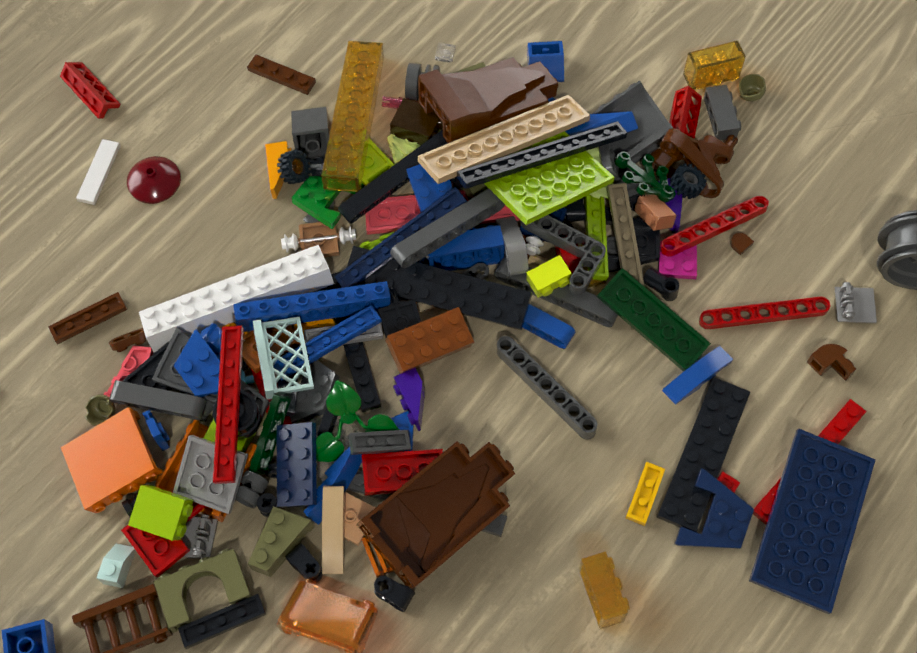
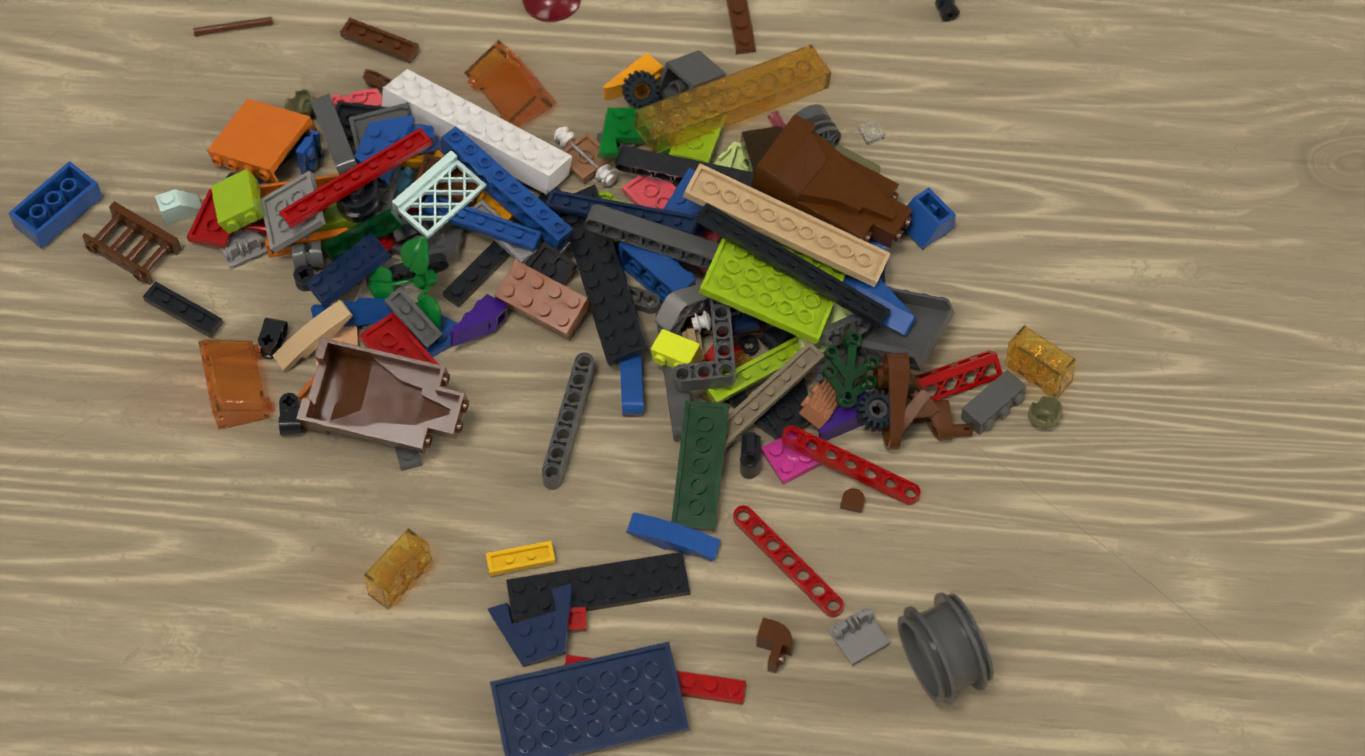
camera: 55 degrees right, 5 degrees down
olive arch [154,549,252,633] -> none
olive wedge [248,506,314,577] -> none
none -> clear orange windscreen [464,40,557,127]

